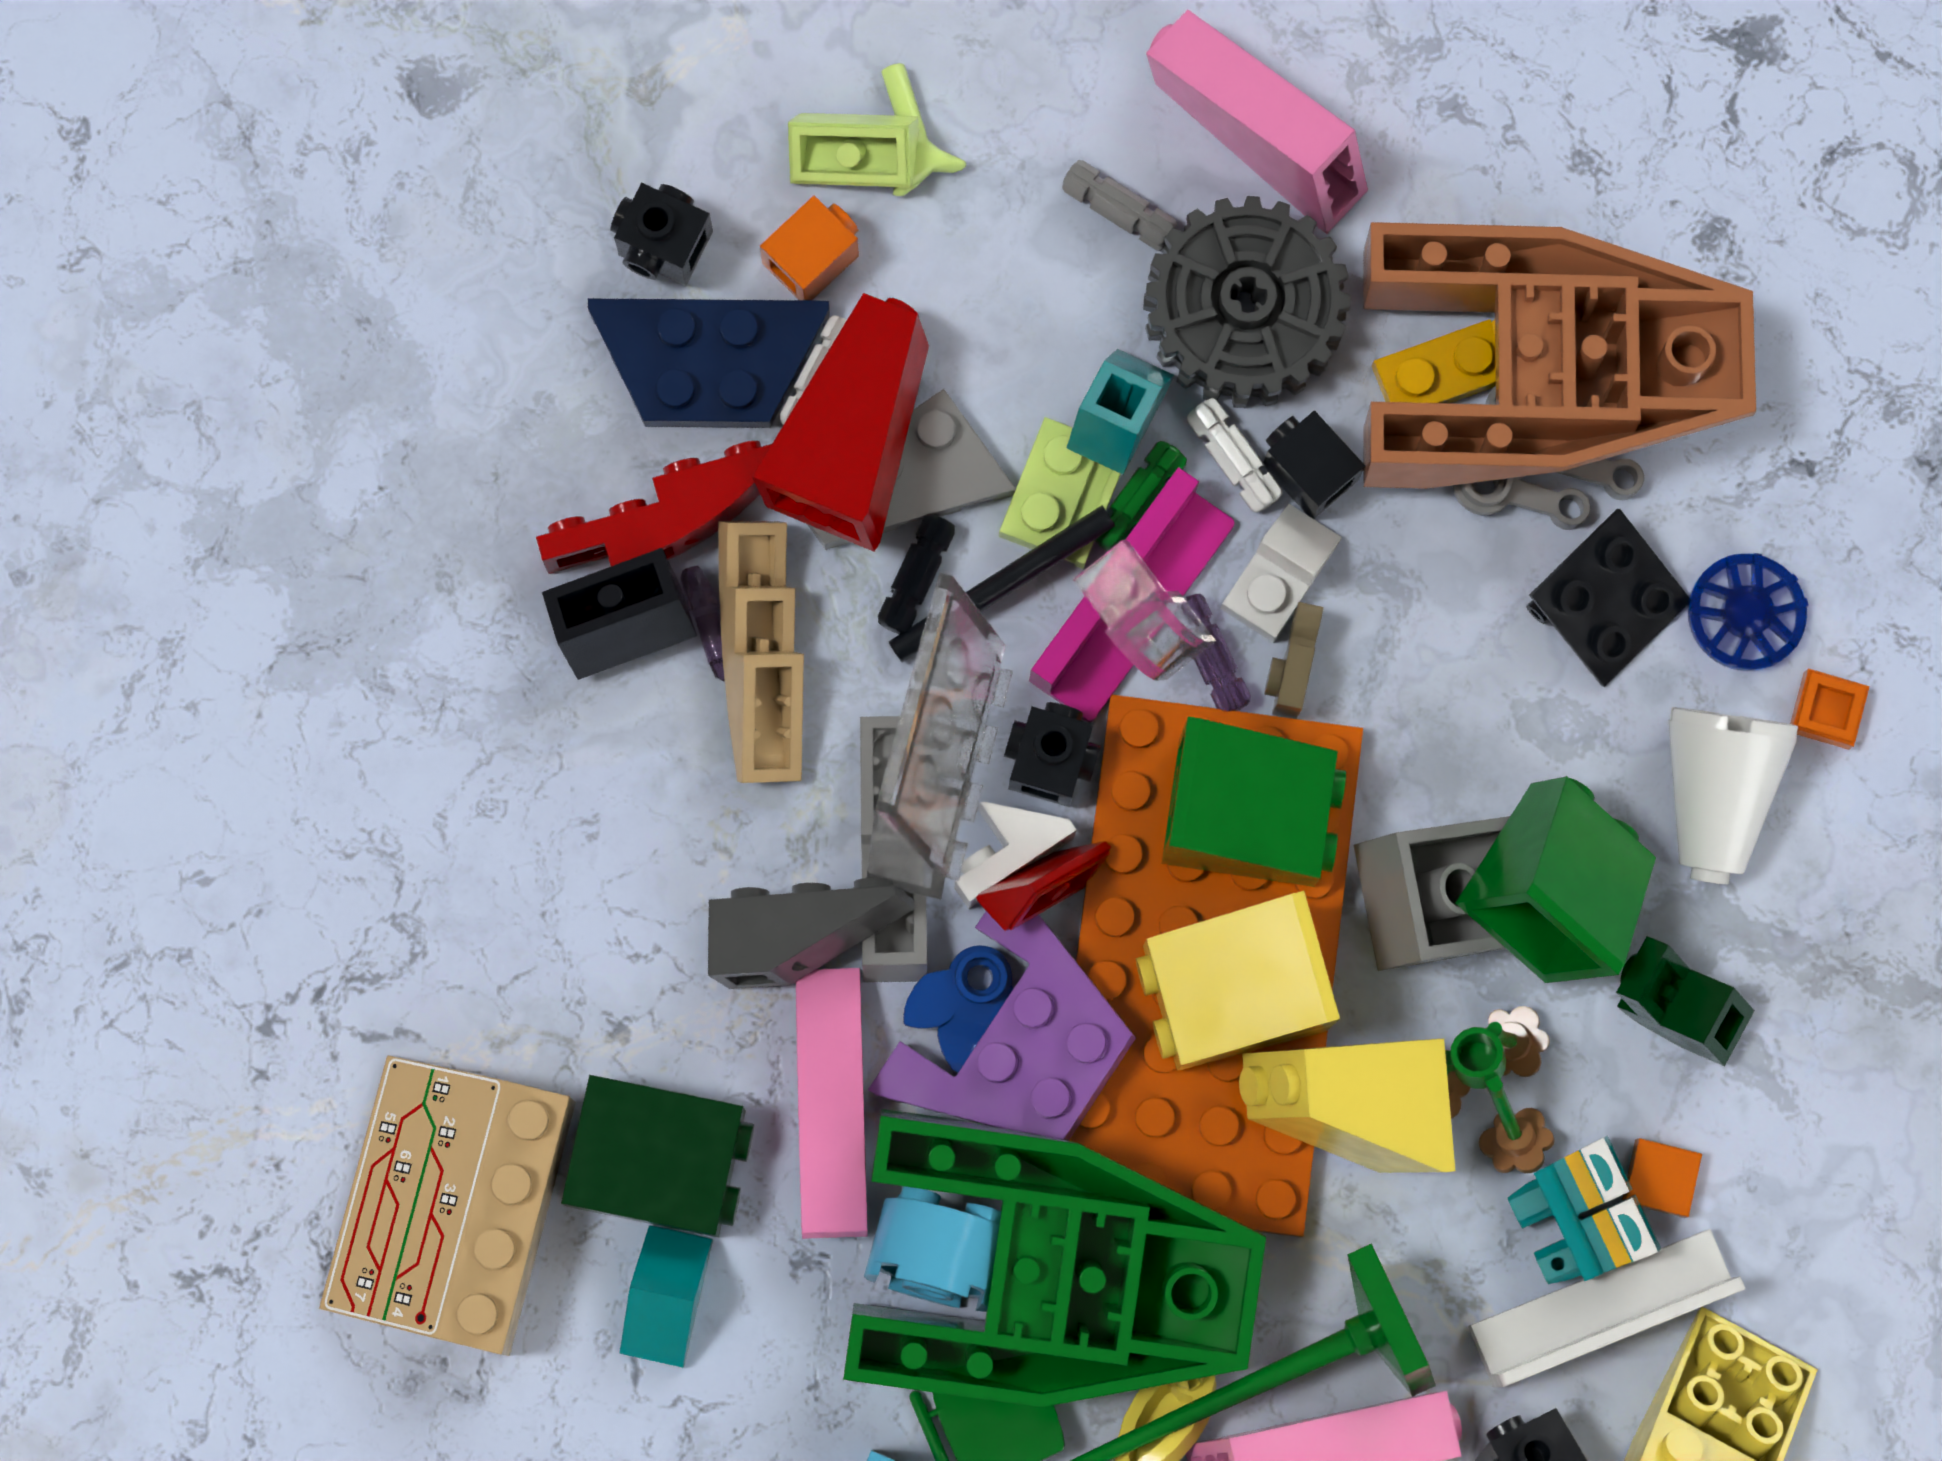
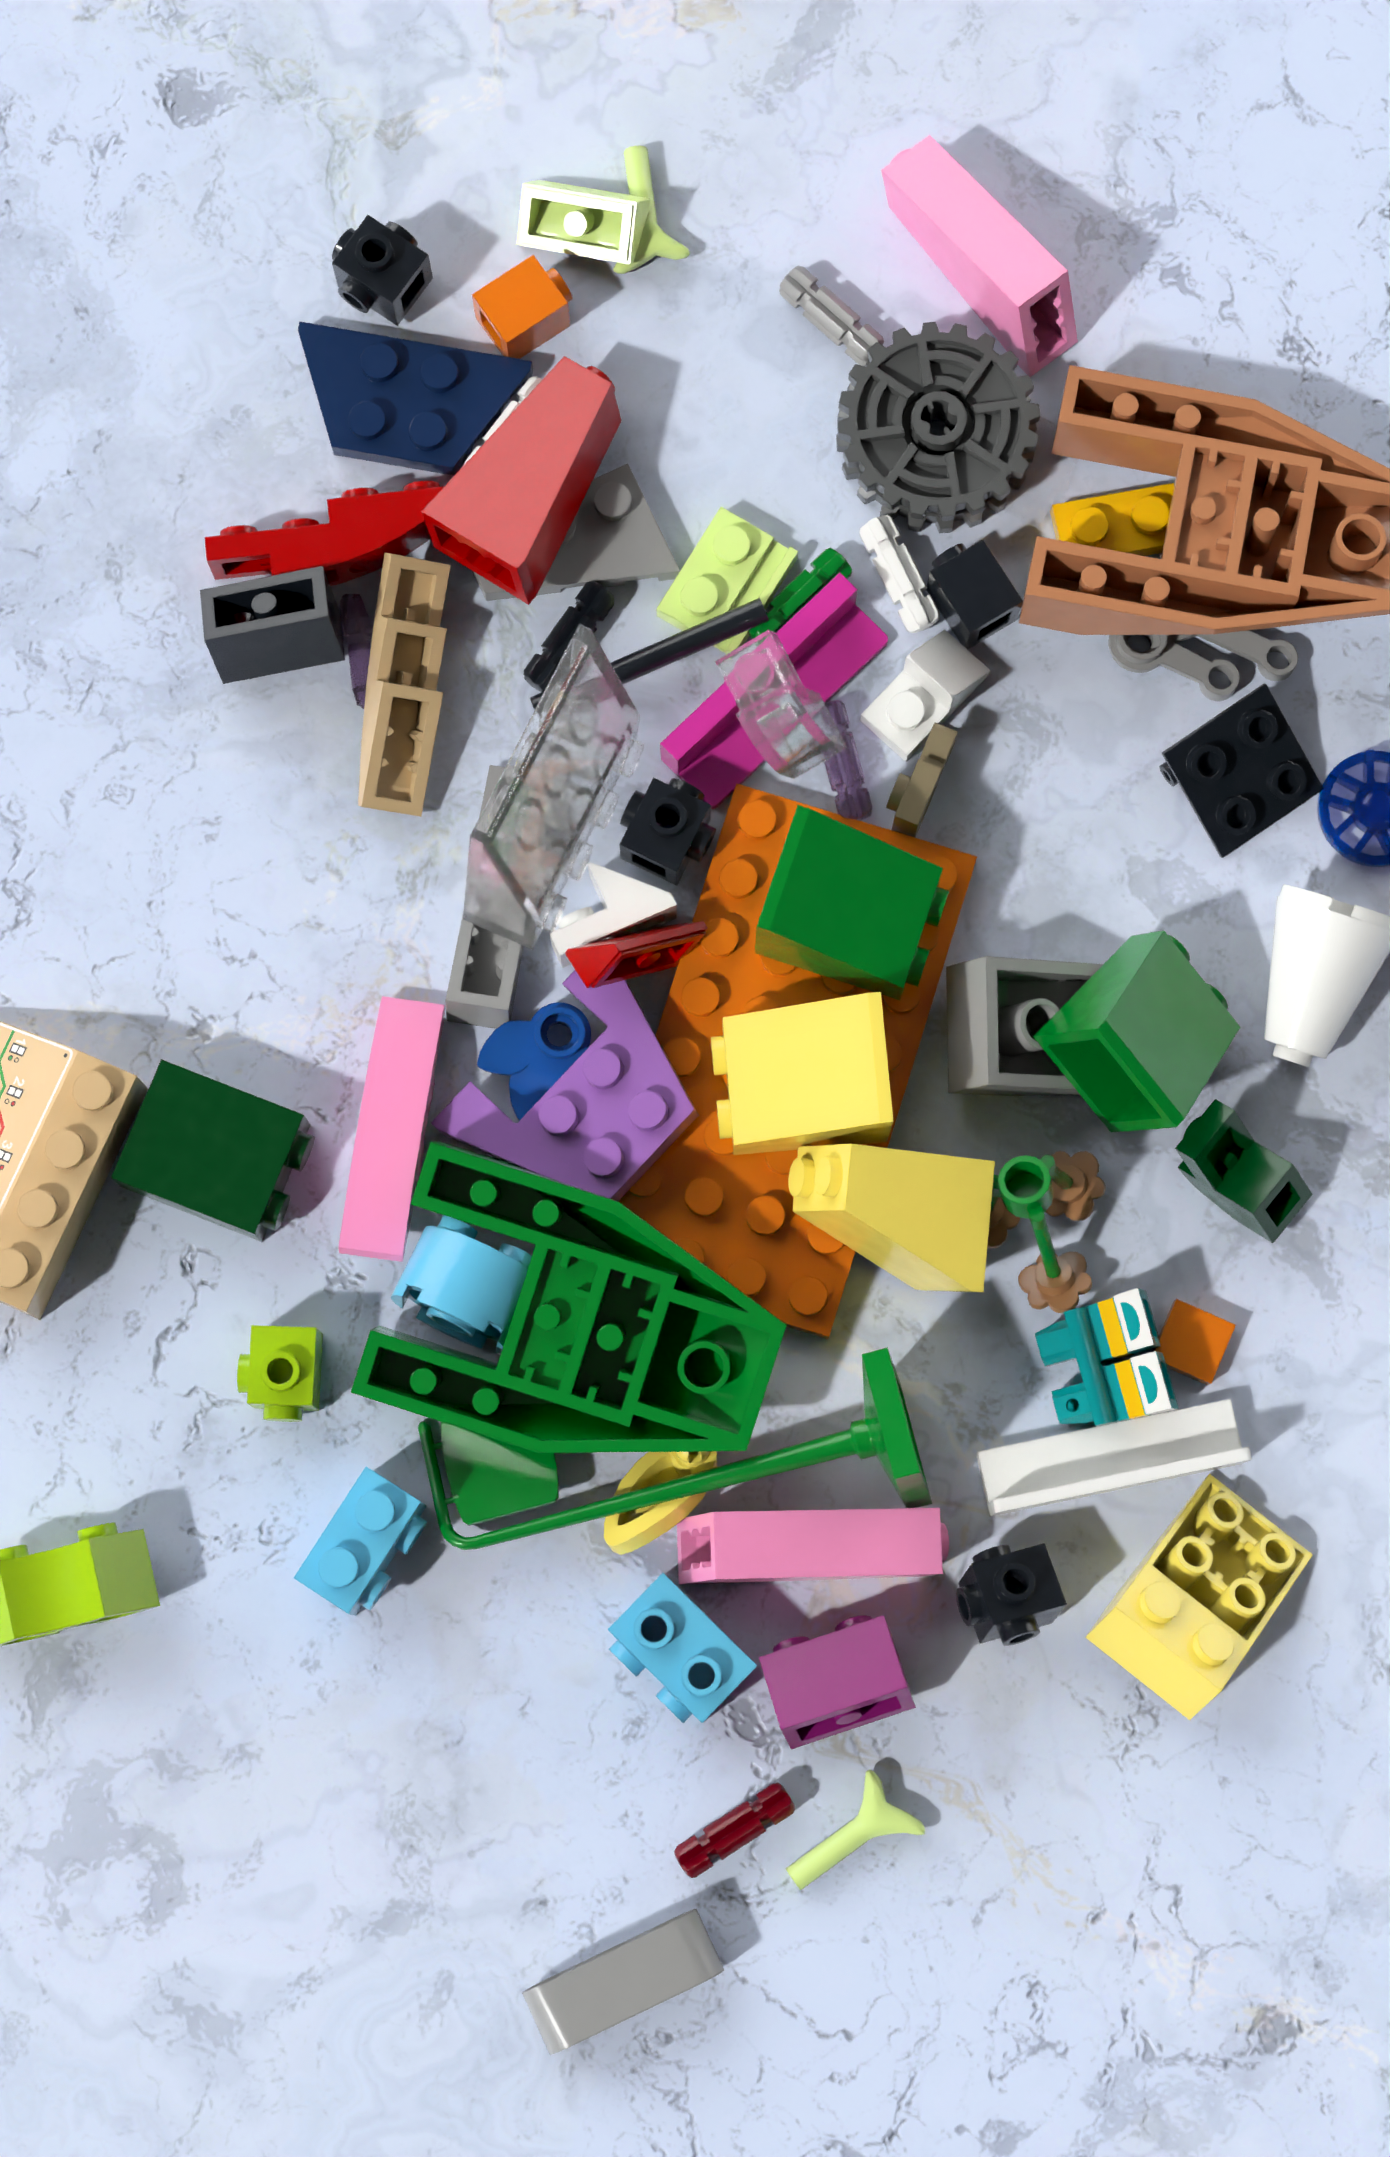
camera: 15 degrees right, 0 degrees up
teal slope [619,1225,713,1368] -> none
dark grey slope [708,878,914,989] -> none
teal slope [1066,349,1174,475] -> none
none -> lime brick [237,1325,323,1422]

